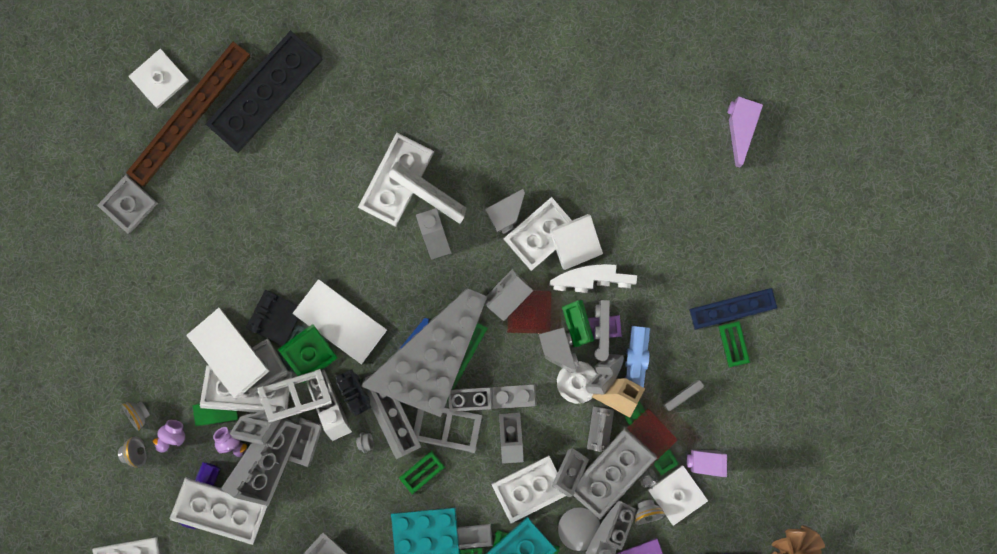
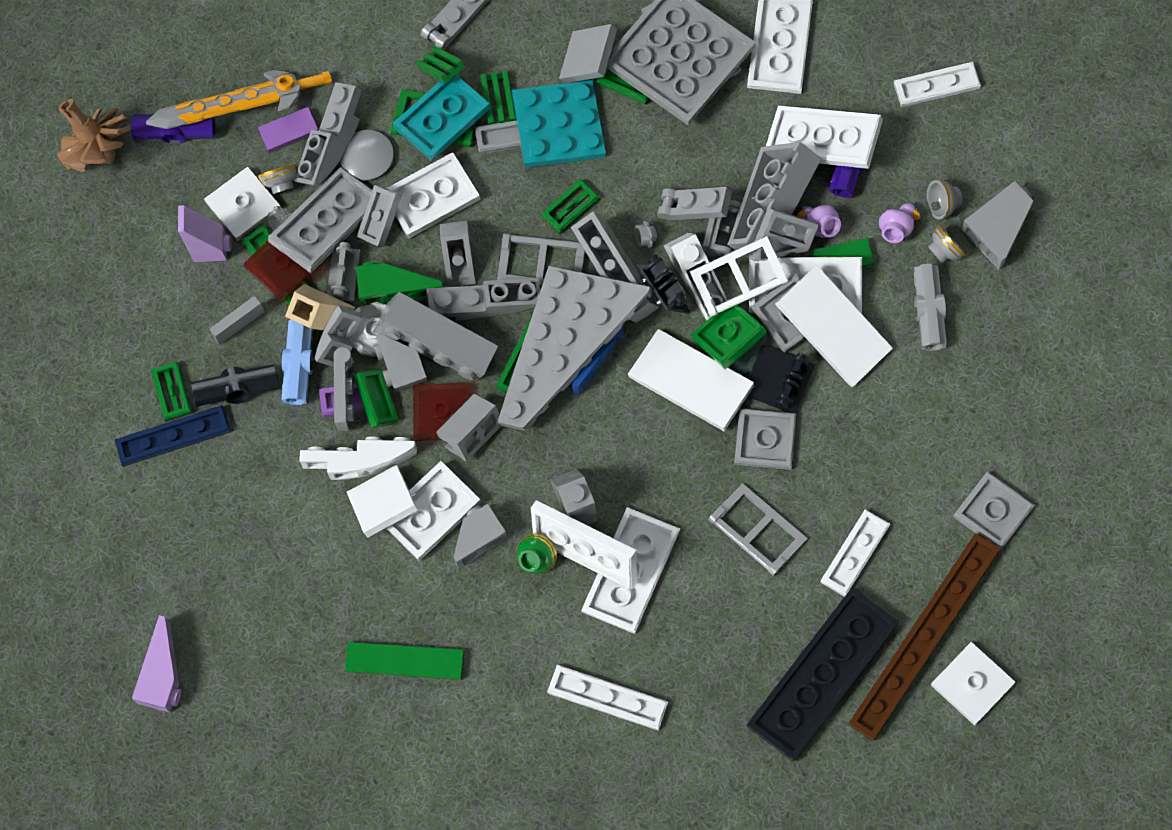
camera: 175 degrees left, 15 degrees down
none -> black piece [191,364,279,407]
none -> green tile [345,642,464,680]
none -> green slope [356,262,443,307]
none -> light grey wedge [373,292,498,380]
none -> green piece [517,534,557,574]
none -> white tile [547,665,668,731]
none -> light grey plate [657,187,732,220]
none -> light grey window [708,483,808,576]
none -> light grey tile [734,408,796,470]
none -> white tile [820,509,890,597]
none -> light grey piece [913,264,947,351]
none -> light grey slope [962,181,1033,270]

